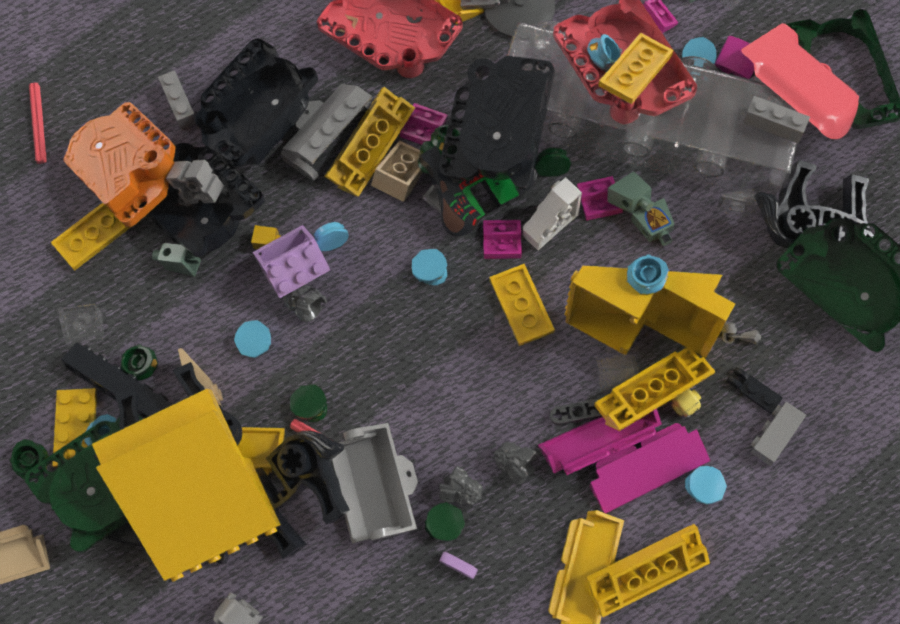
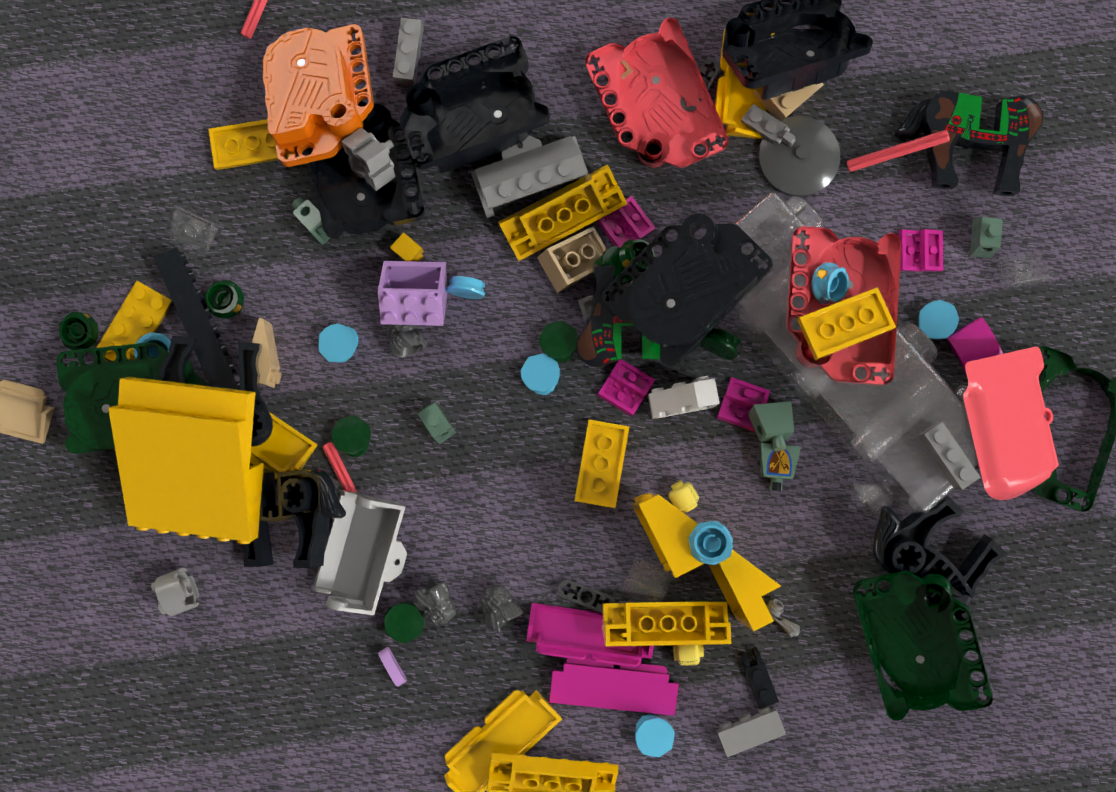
camera: 30 degrees right, 15 degrees up
none -> sand green torso [418,401,457,444]
none -> dark green hat [539,320,578,362]

